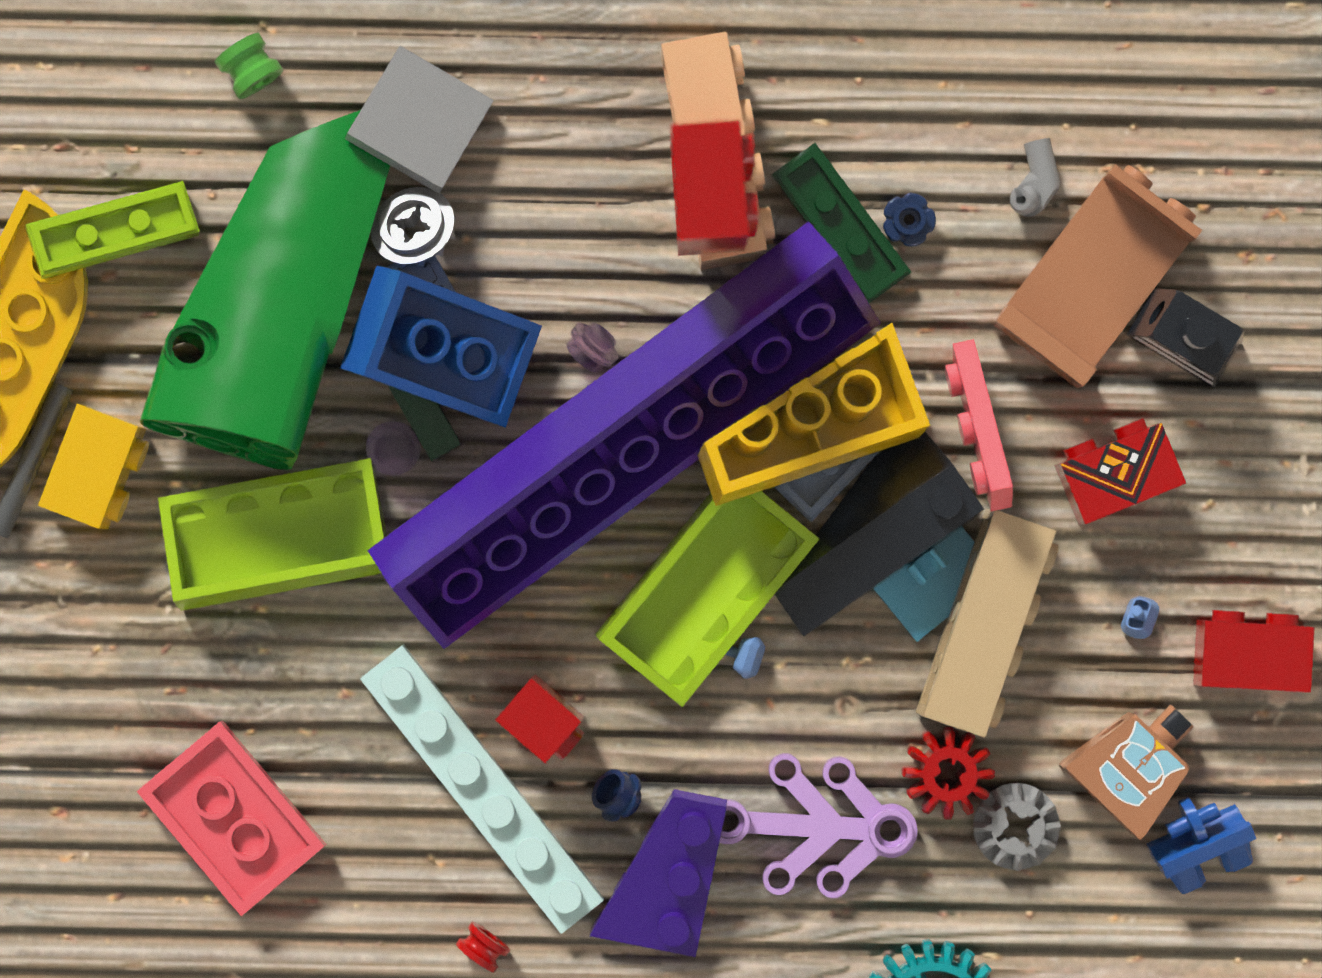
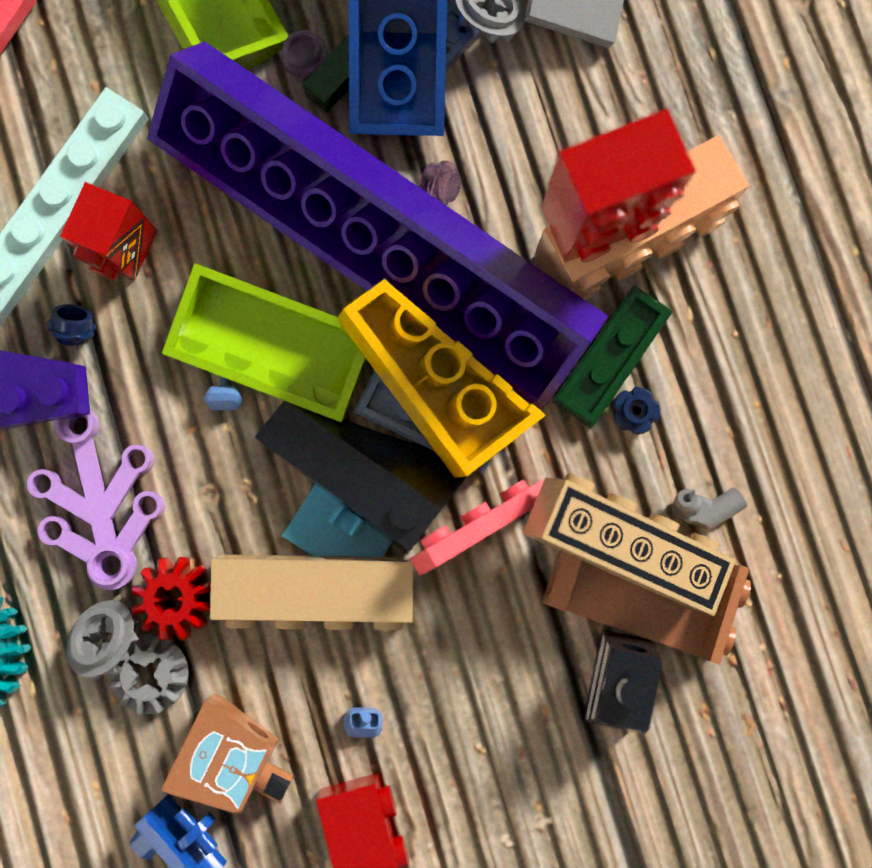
camera: 65 degrees right, 5 degrees down
brick [1054,418,1187,525] -> none
none -> light grey gear [66,600,139,681]
none -> tan brick [522,473,736,616]

